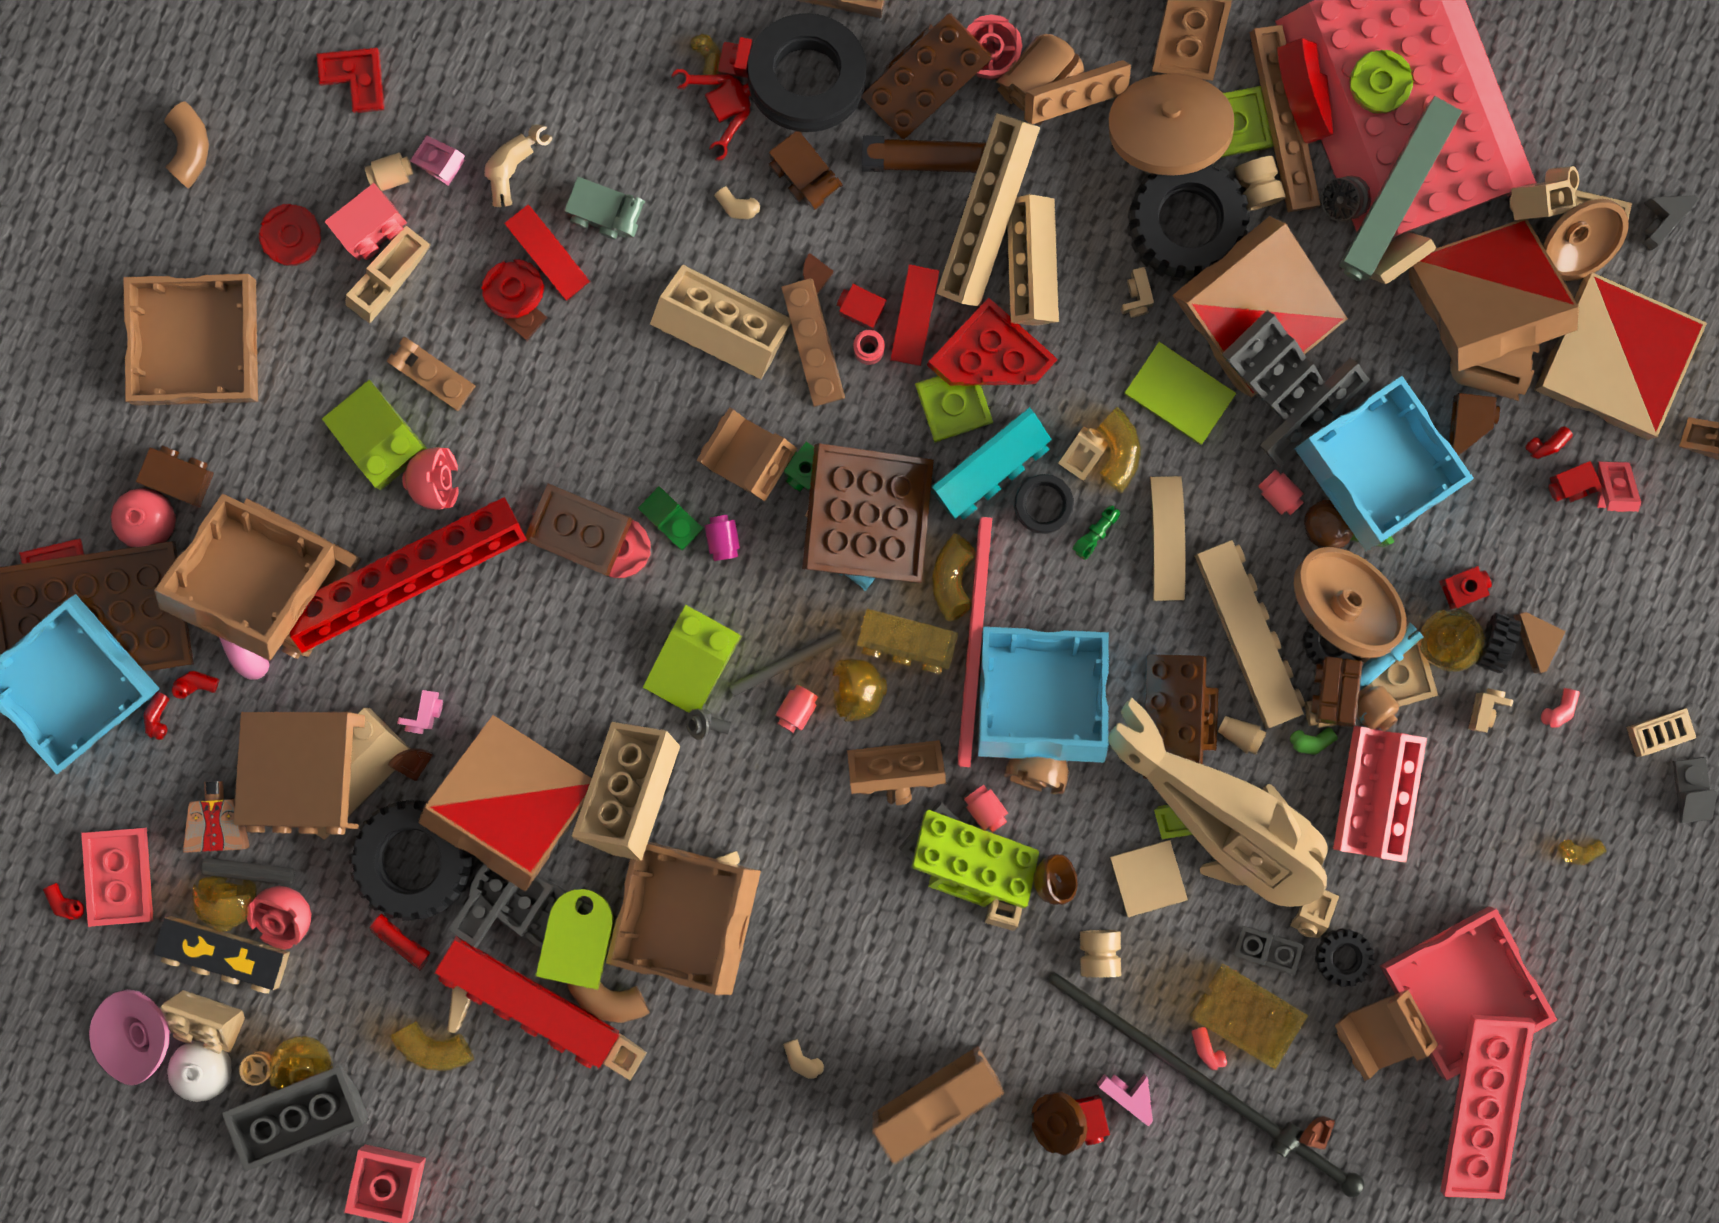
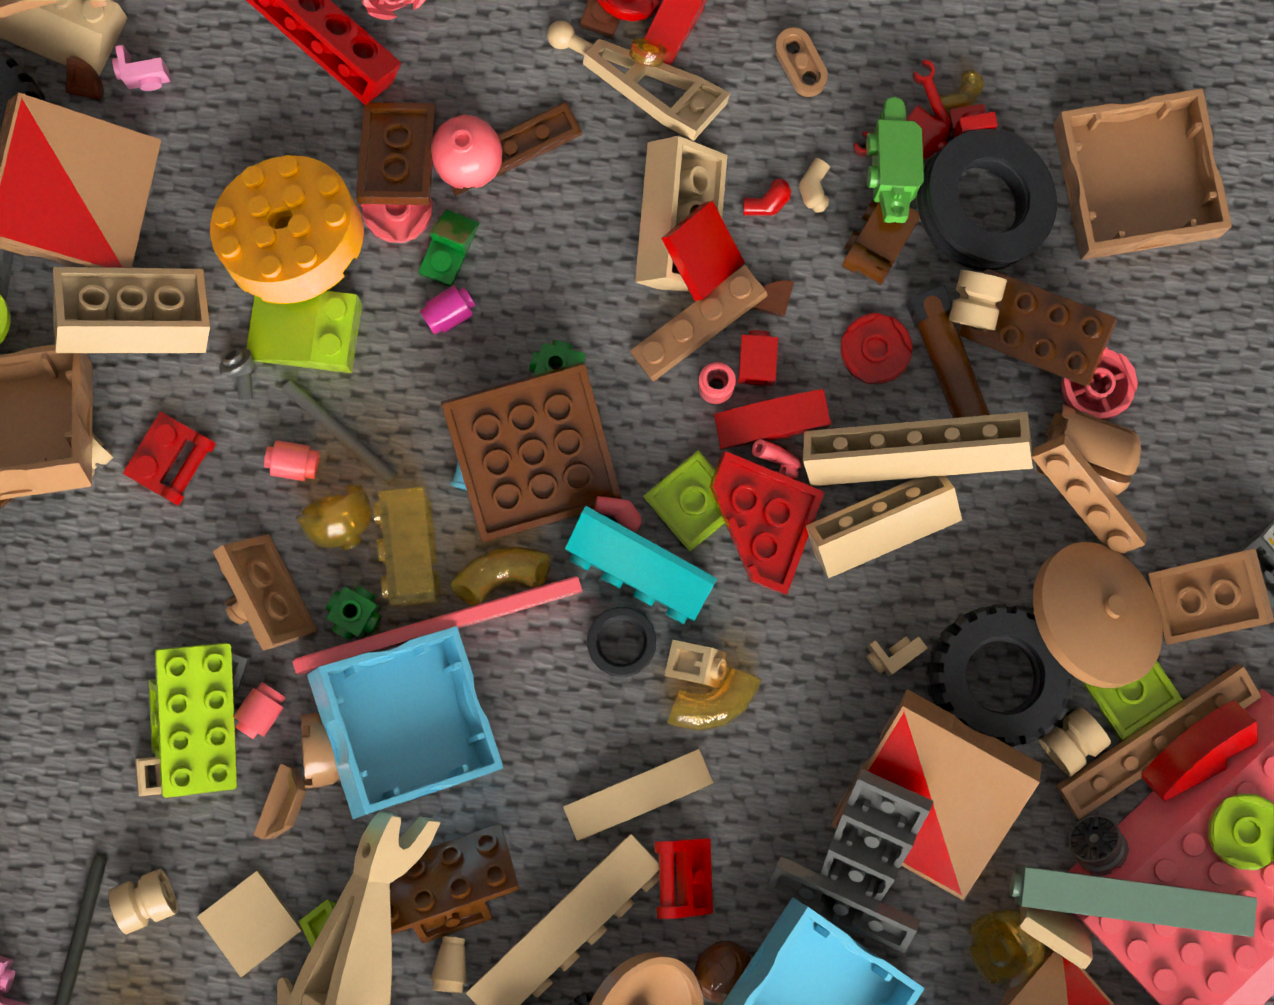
camera: 65 degrees right, 5 degrees down
sand green hinge [565,177,645,240] -> none
medium nougat panel [697,407,798,502] -> none
reddish brown piece [1033,854,1078,905] -> none
green piece [1072,505,1120,560] -> none
lime tile [1124,342,1236,445] -> none
coral brick [1258,469,1304,515] -> none
none -> red plate [122,411,217,506]
none -> light orange brick [210,155,364,304]
none -> medium nougat slope [254,764,307,839]
none -> green brick [326,585,382,641]
none -> coral cylinder [431,114,503,189]
none -> reddish brown tile [450,101,582,197]
none -> tan plate [547,21,730,141]
none -> coral arm [594,496,642,533]
none -> clear yellow tile [629,38,667,67]
none -> red plate [654,838,713,919]
none -> red tile [661,200,745,301]
none -> red arm [743,178,792,216]
none -> coral arm [752,439,802,479]
none -> medium nougat plate [775,27,828,97]
none -> red tile [840,313,913,385]
none -> bright green hinge [866,96,924,223]
none -> tan wheel [949,270,1007,331]
none -> clear yellow cylinder [969,909,1046,989]

